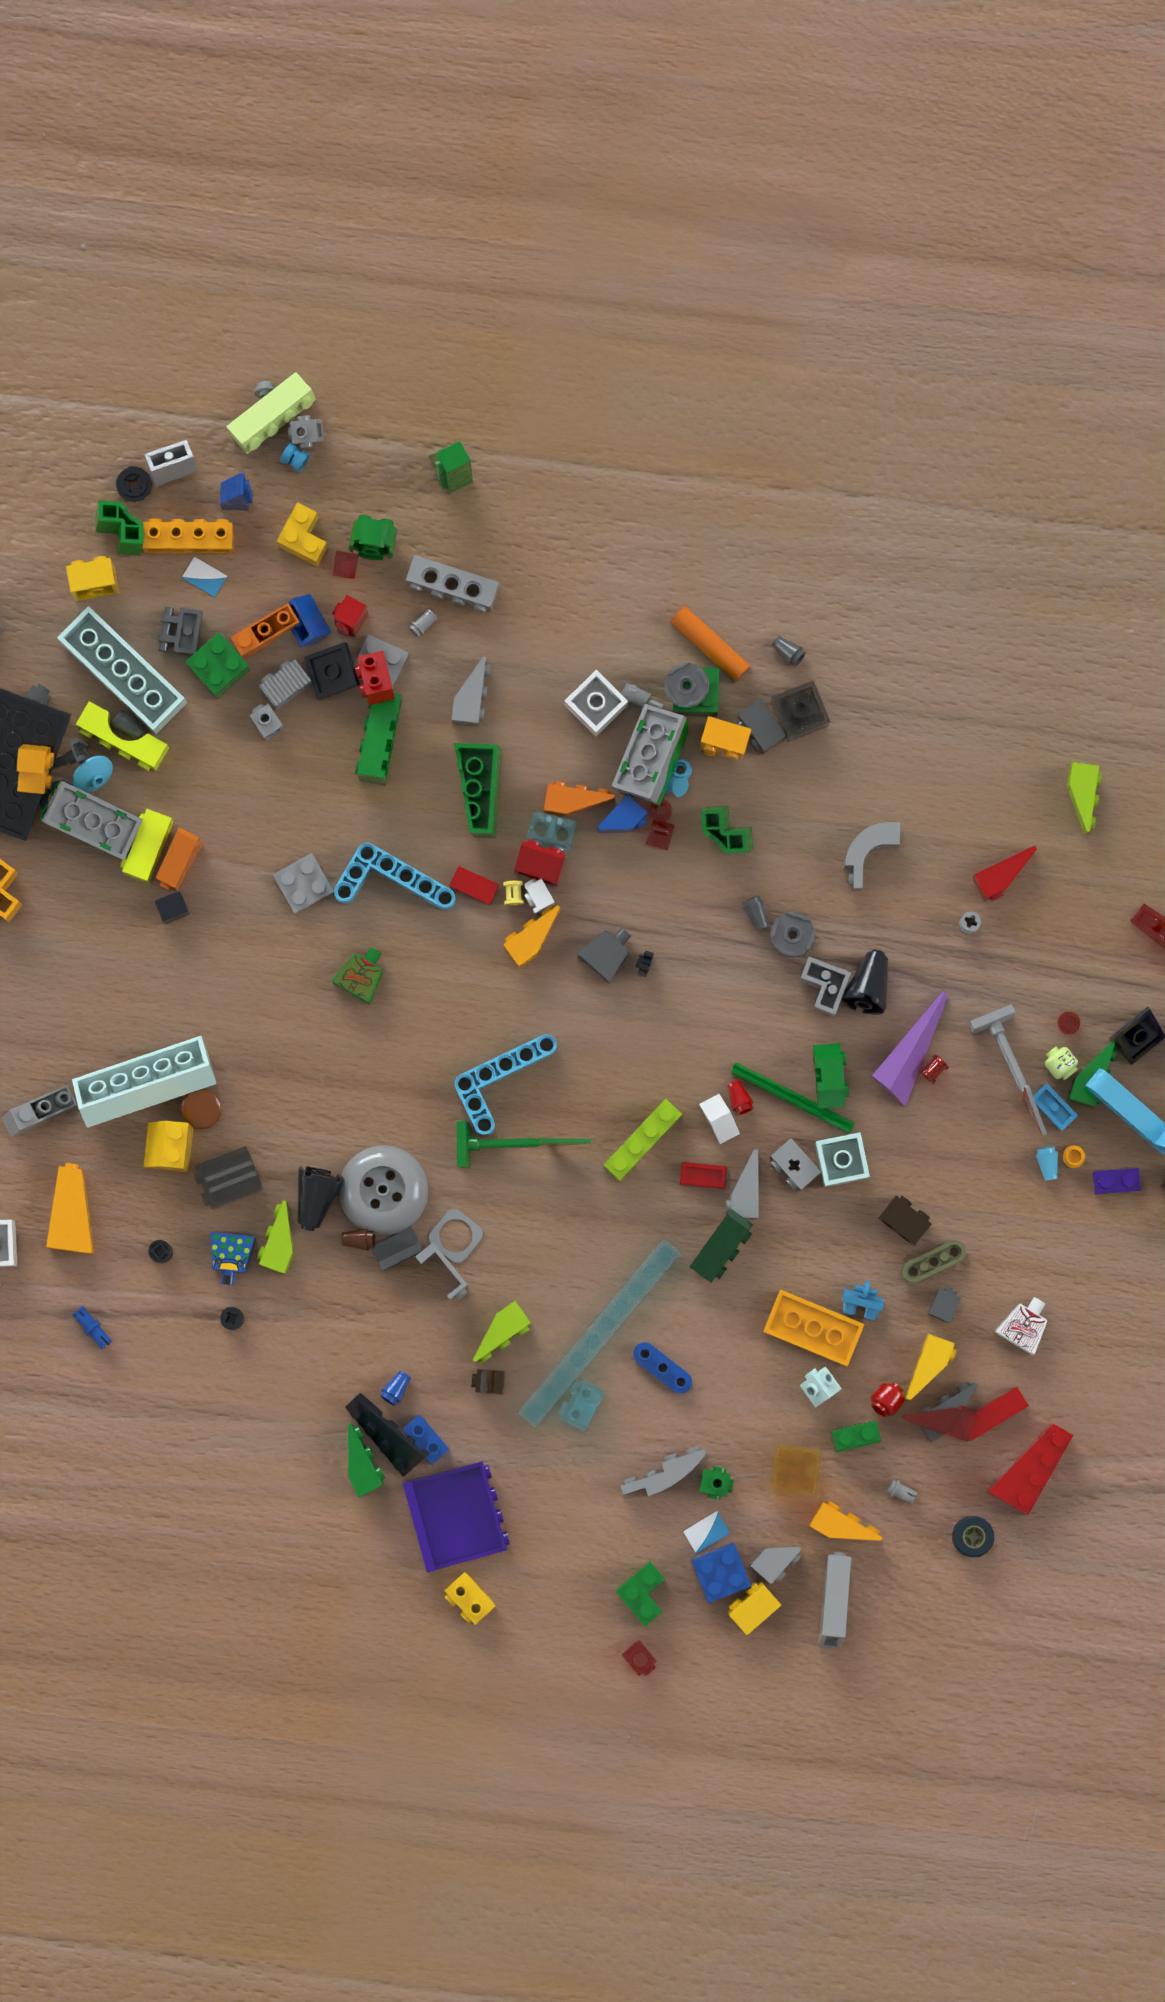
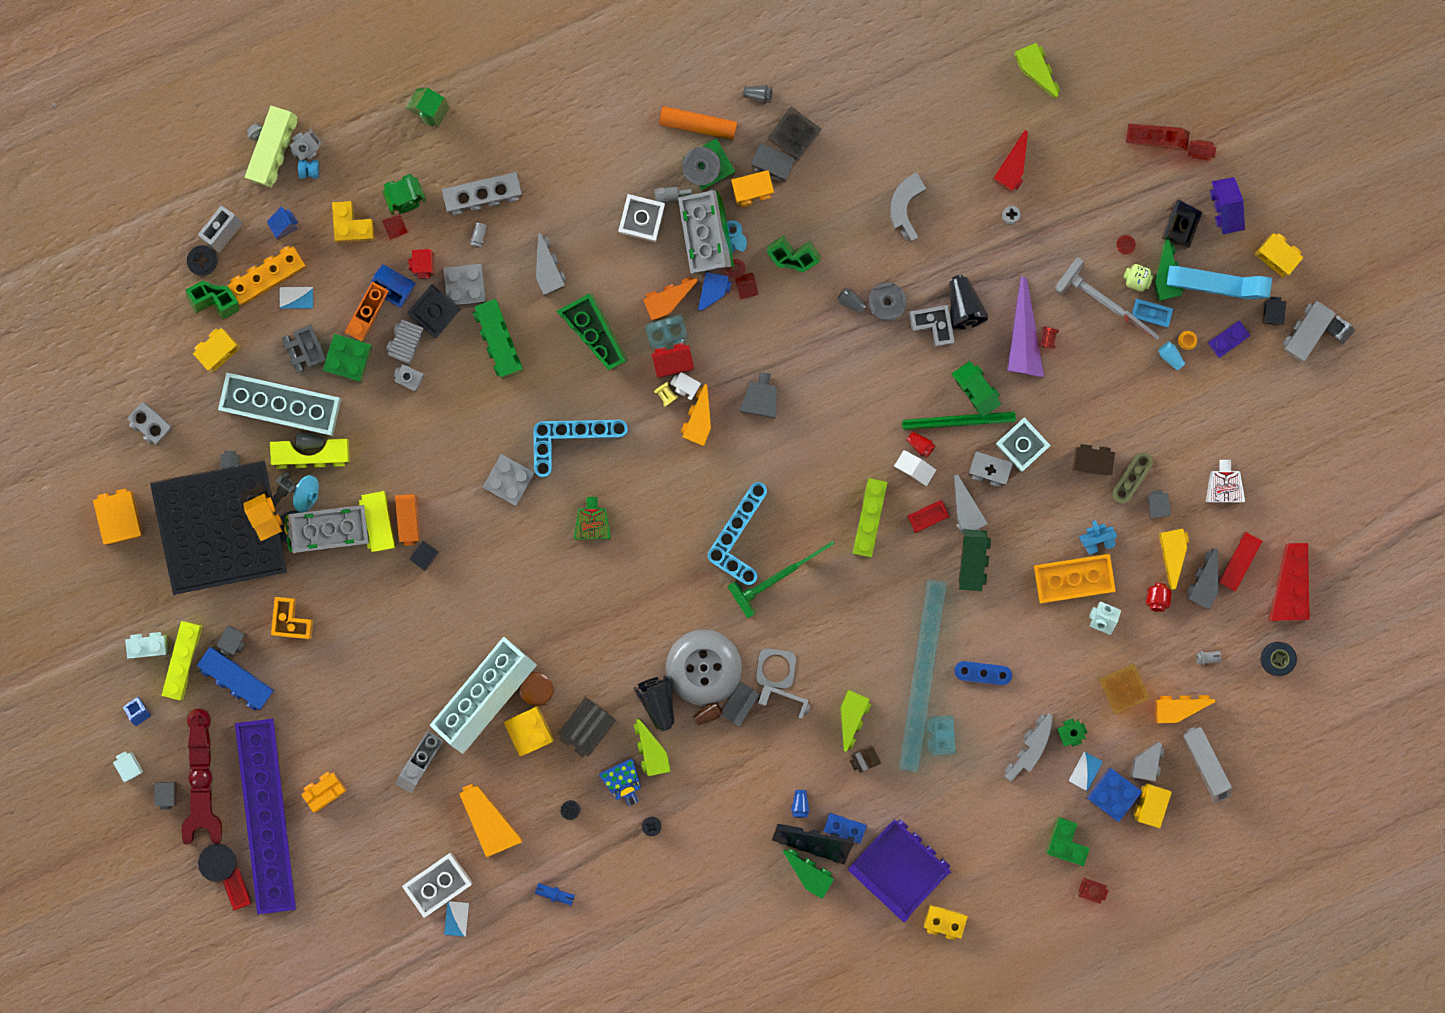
camera: 35 degrees left, 5 degrees up
red brick [355,650,395,706] -> none
red tile [449,866,500,905] -> none
black plate [635,950,654,977] -> none
green brick [831,1420,881,1452] -> none
clear red slope [901,1405,977,1442] -> none

